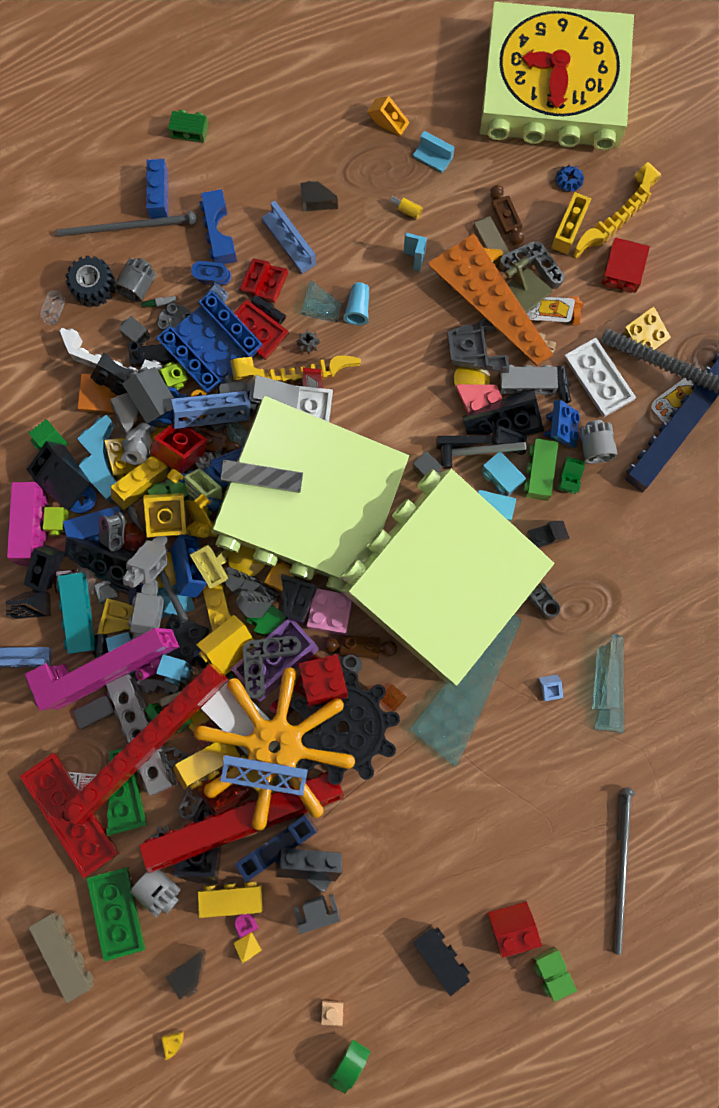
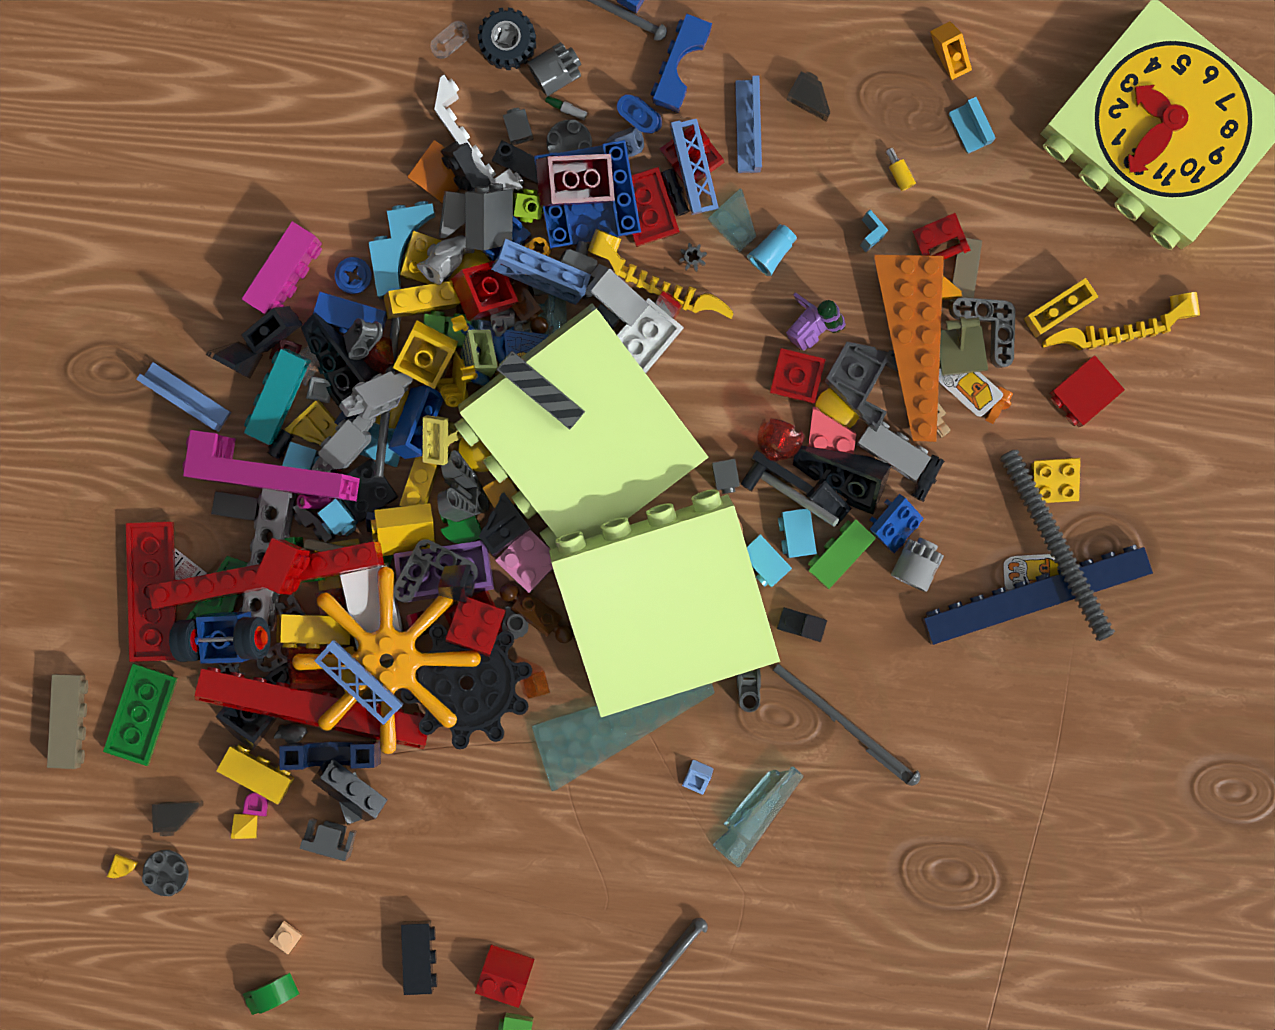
camera: 30 degrees right, 10 degrees up
black slope [27,441,91,510] -> none
green brick [29,419,68,451] -> none
lime brick [43,507,69,537] -> none
light grey gear [130,870,181,917] -> none
reddish brown plate [490,185,524,245] -> none
blue gear [556,164,585,192] -> none
green brick [557,456,585,494] -> none
white plate [564,338,636,418] -> none
none -> dark grey dish [142,850,189,896]
none -> brick [169,611,271,664]
none -> red brick [253,538,310,595]
none -> dark grey animal [274,723,308,743]
none -> black slope [438,564,475,603]
none -> brick [536,154,615,207]
none -> medium blue fence [670,119,719,215]
none -> clear red cylinder [757,418,805,461]
none -> red plate [770,348,825,404]
none -> dark grey bar [773,664,921,786]
none -> medium lavender piece [786,292,846,351]
none -> red plate [913,213,971,260]

